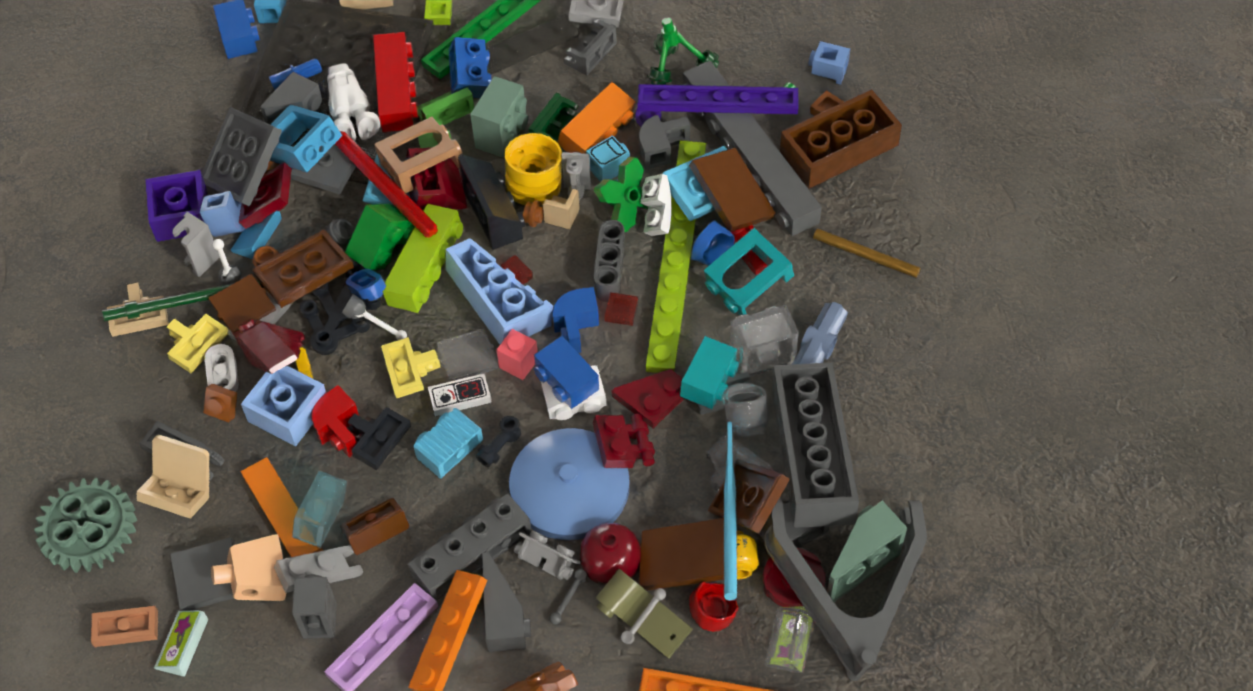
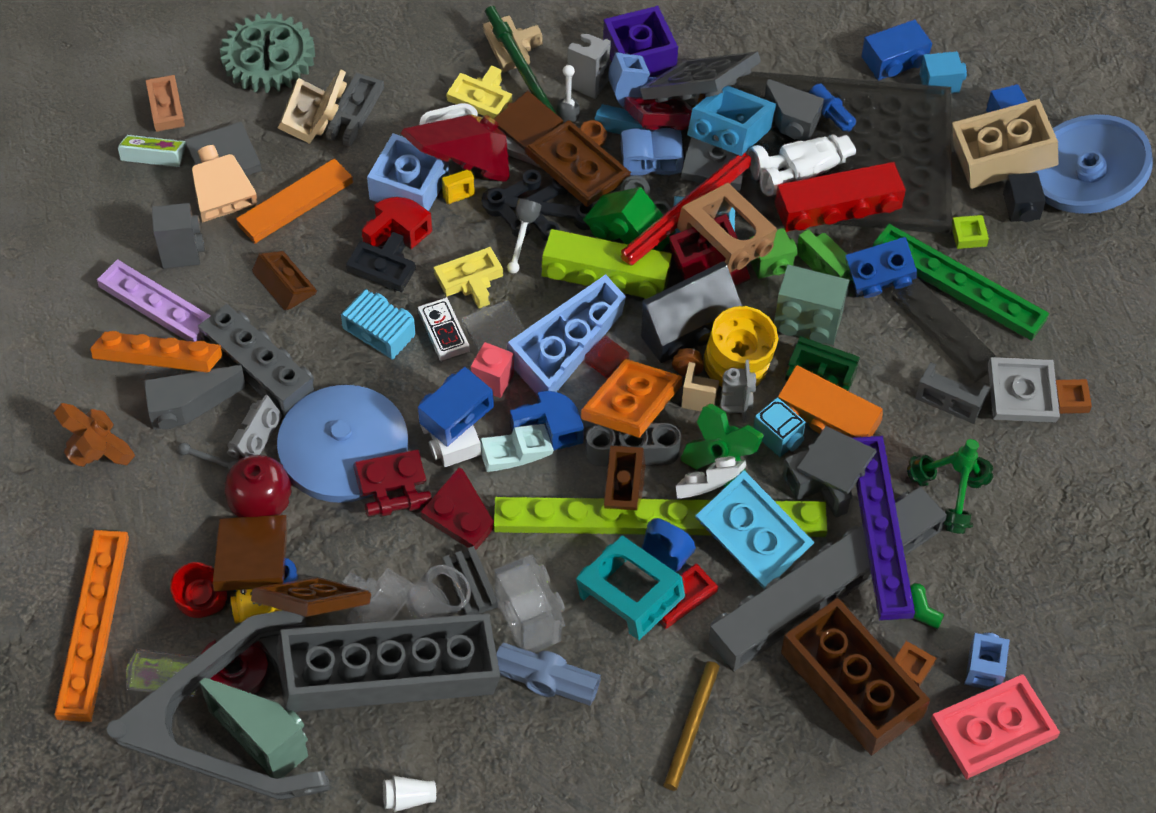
camera: 80 degrees right, 0 degrees up
dark orange plate [203,384,238,423] -> none
light grey hinge [274,545,363,593] -> none
clear light blue brick [292,471,347,548] -> none
blue plate [346,269,386,301] -> none
black bar [476,416,521,467] -> none
olive door [595,569,693,659] -> none
clear red plate [605,292,638,326] -> none
light grey hinge [621,588,666,644] -> none
teal brick [680,336,739,409] -> none
reddish brown tile [689,148,776,232] -> none
medium azure piece [724,422,737,600] -> none
none -> white cone [383,776,436,812]
none -> light aqua slope [480,424,554,472]
none -> orange tile [581,359,682,438]
none -> reddish brown slope [604,446,646,511]
none -> medium blue brick [620,128,684,175]
none -> dark grey piece [797,426,876,495]
none -> coral plate [931,674,1060,779]

